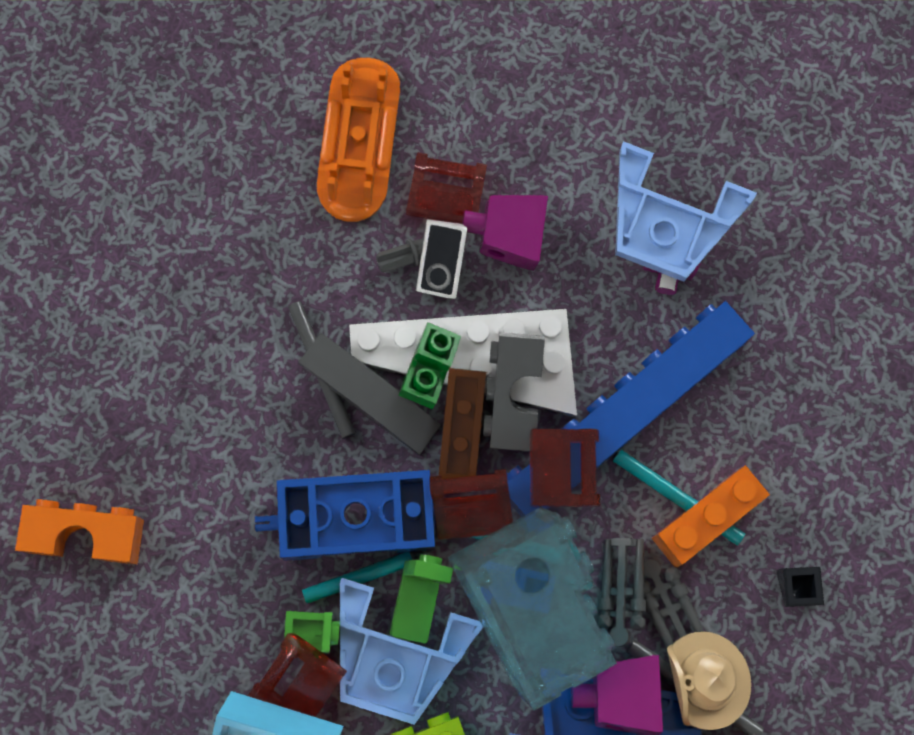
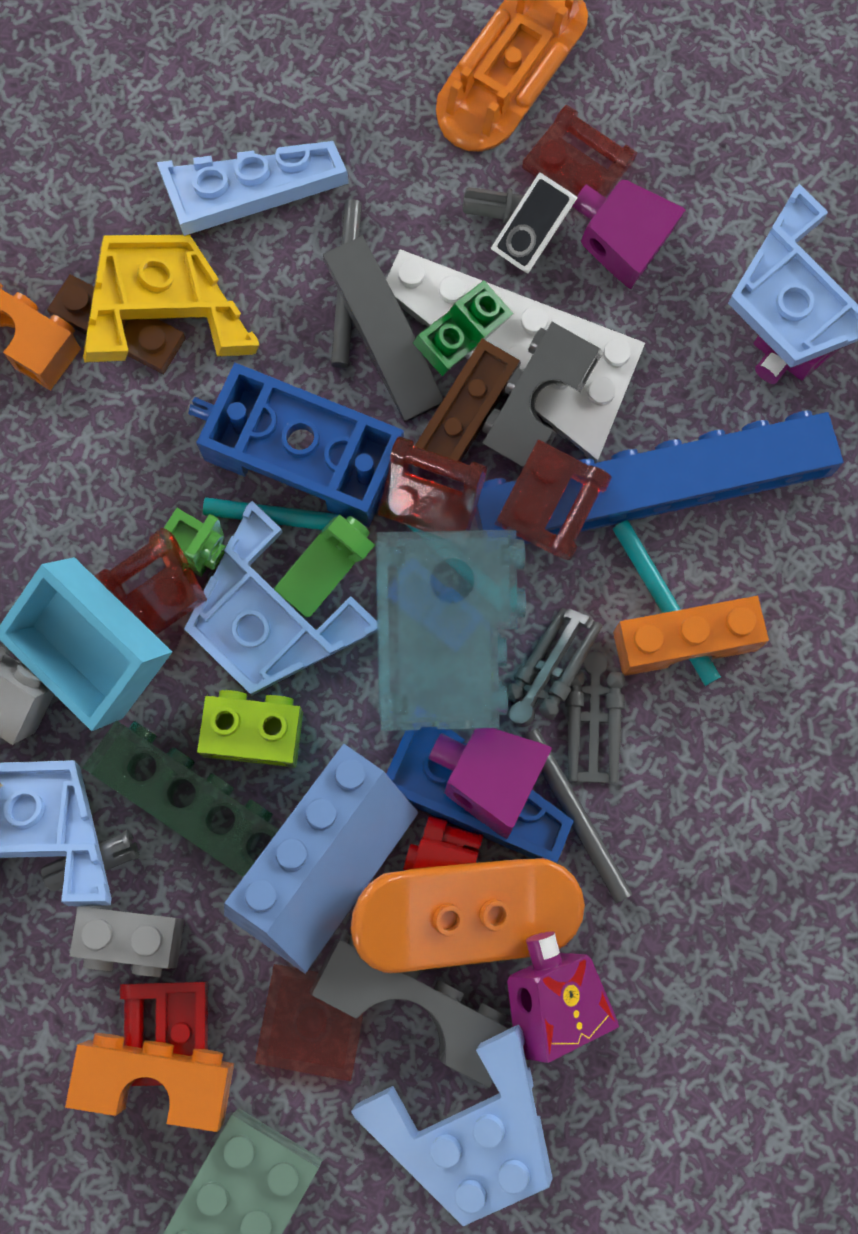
camera: 30 degrees right, 0 degrees up
tan hat [667,632,751,730] -> none
black slope [777,567,824,607] -> none
none -> reddish brown plate [47,274,186,375]
none -> yellow wing [83,235,259,363]
none -> light blue wing [157,141,349,236]

